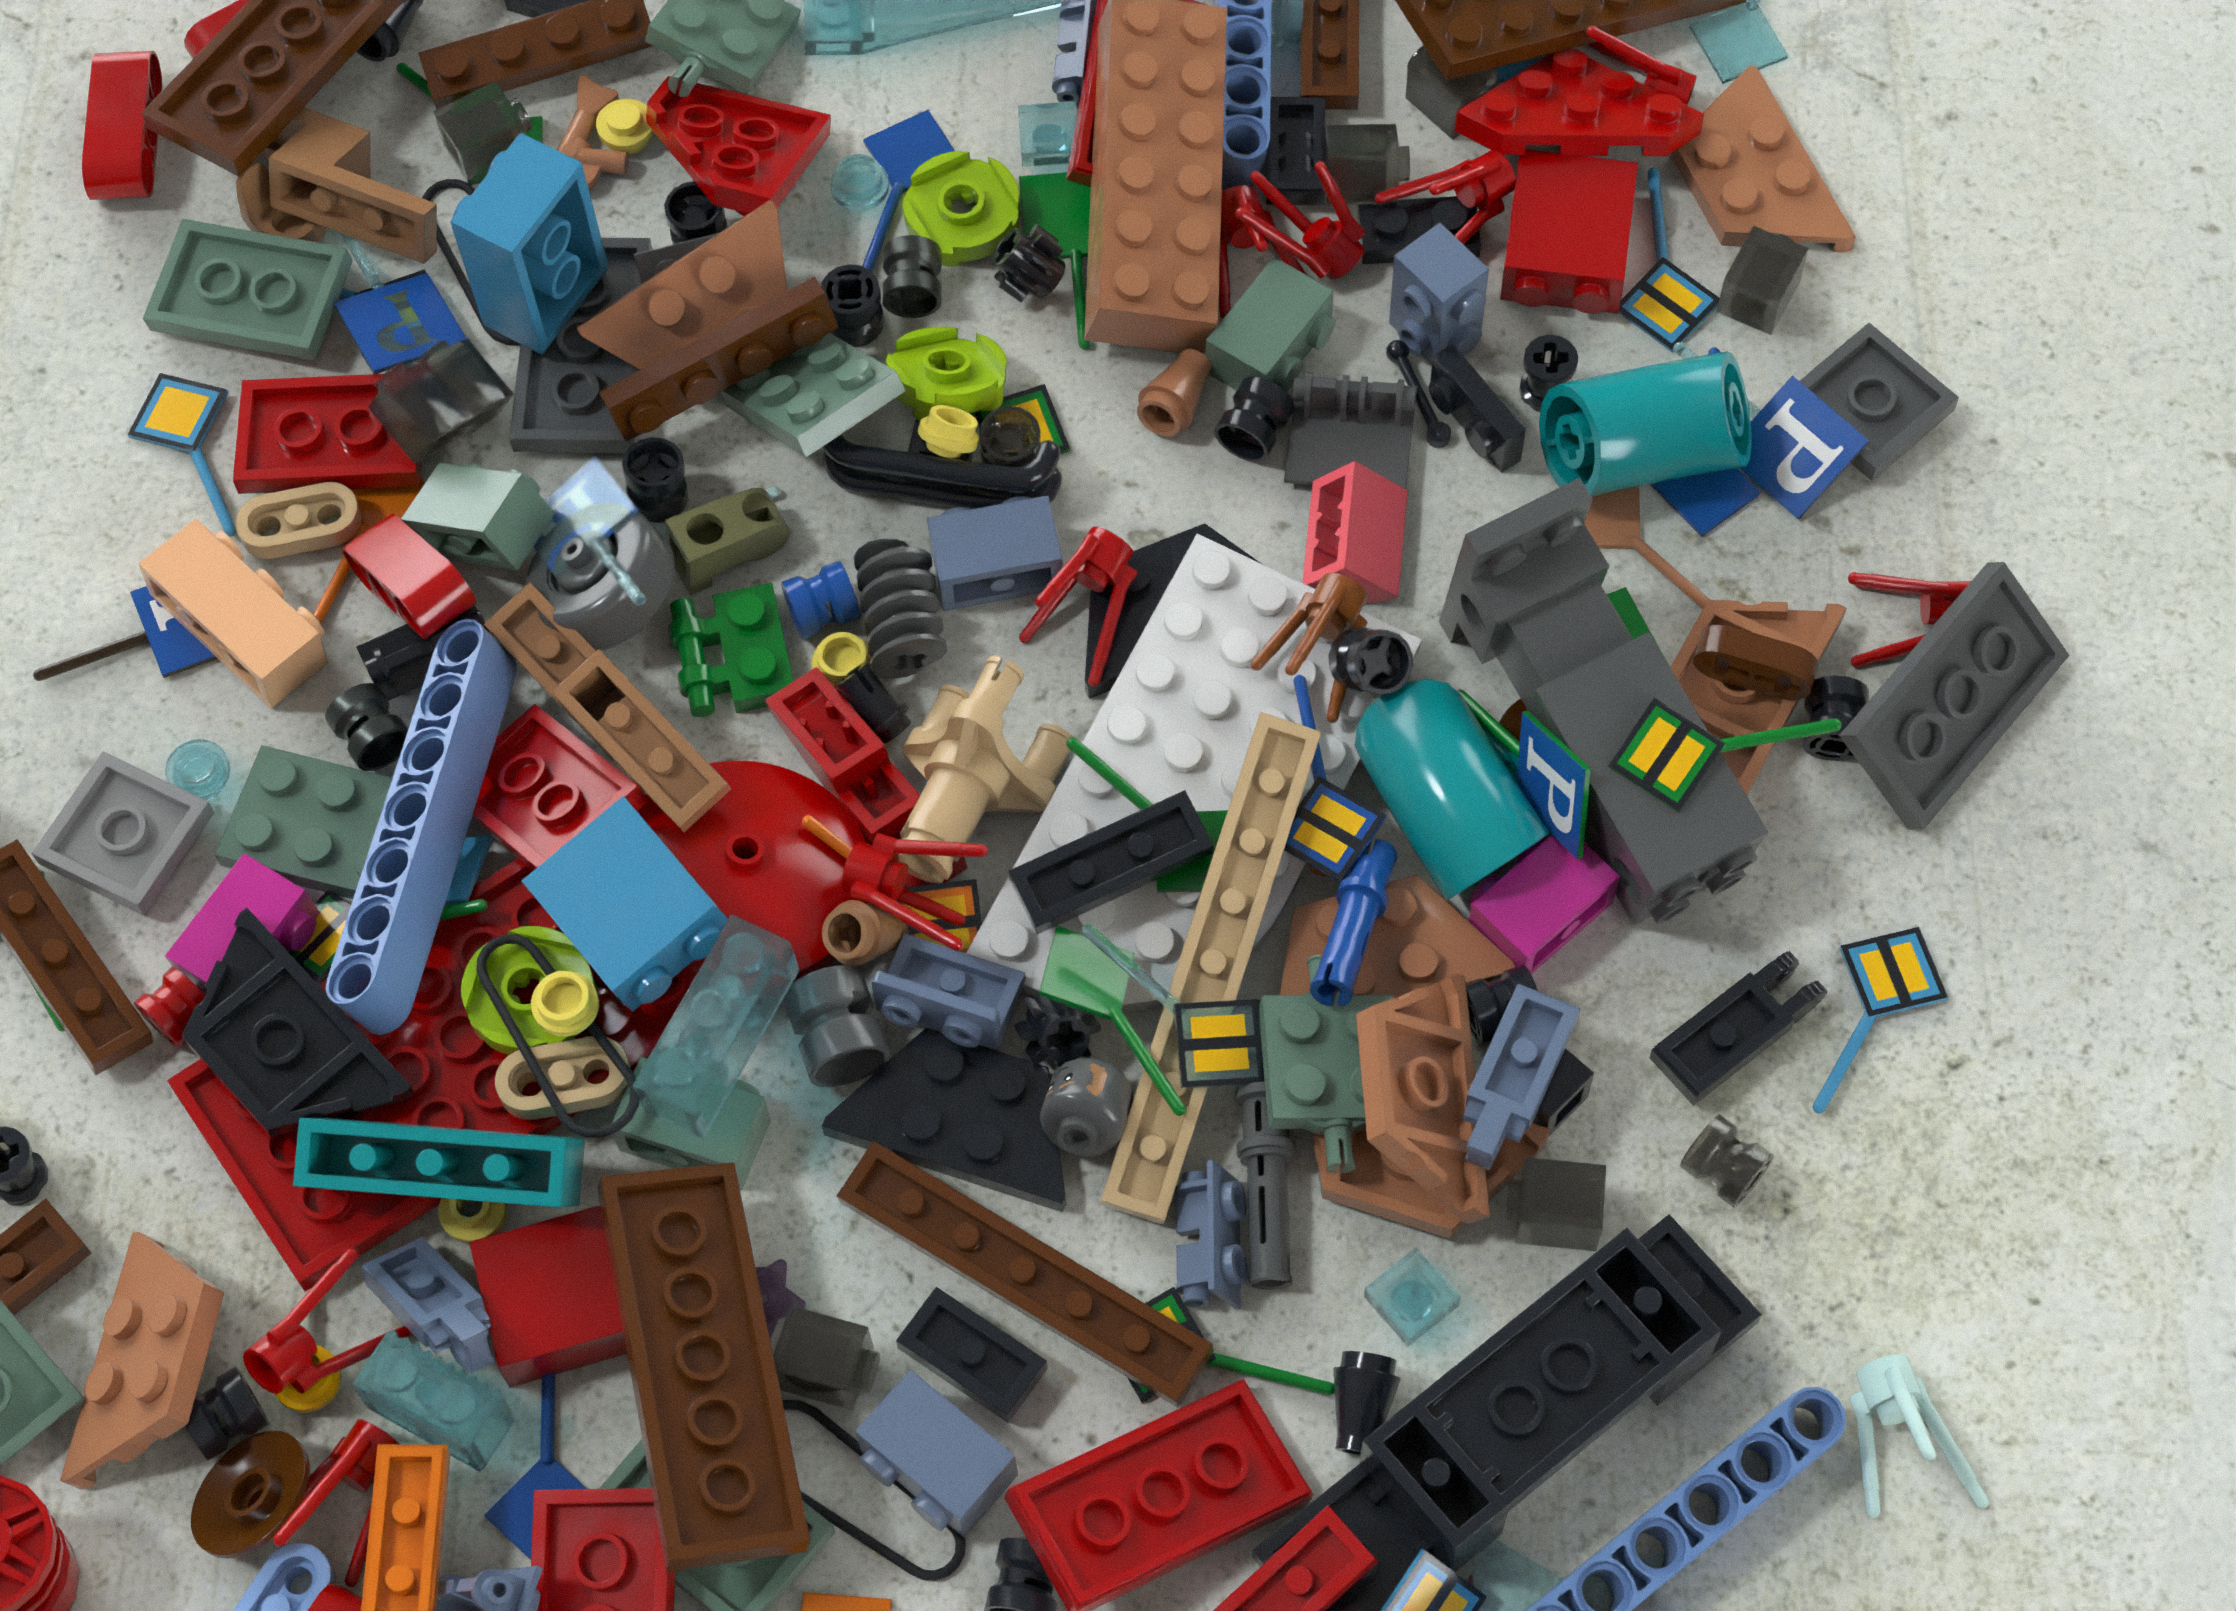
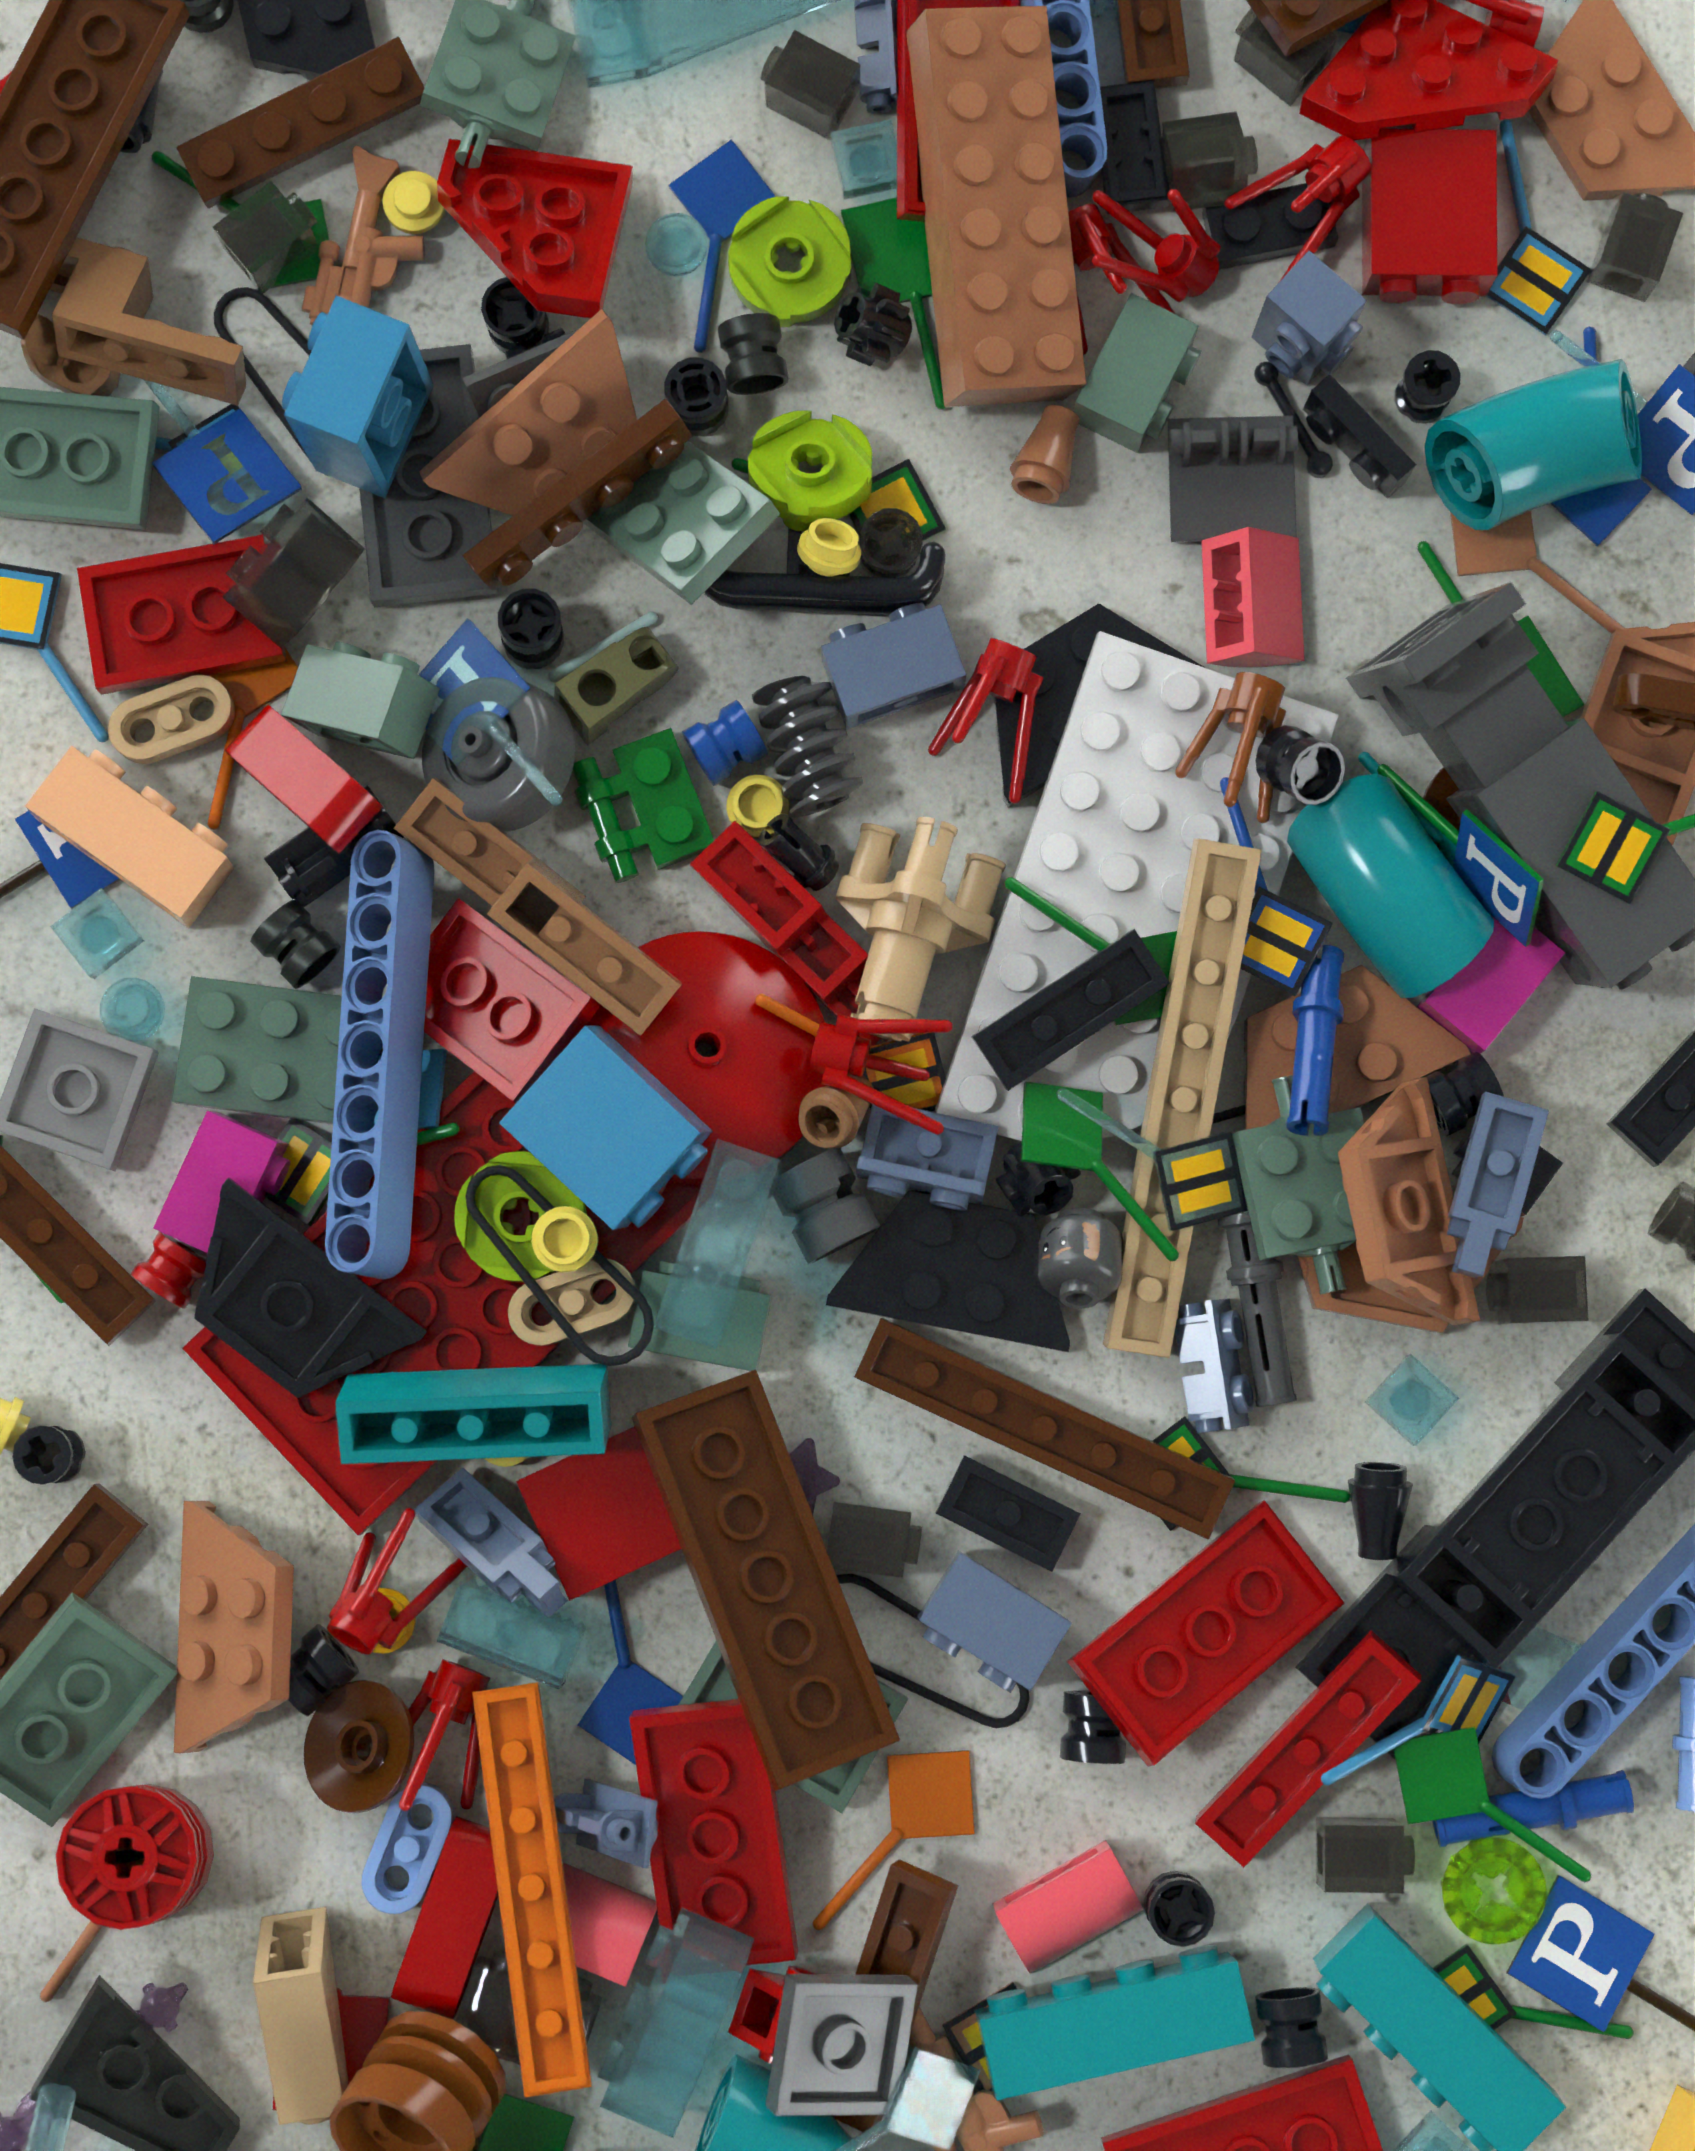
camera: 10 degrees left, 20 degrees up
black wheel [1214,377,1295,462] -> none
none -> clear light blue plate [50,888,144,979]
none -> clear smoke brick [760,30,860,141]

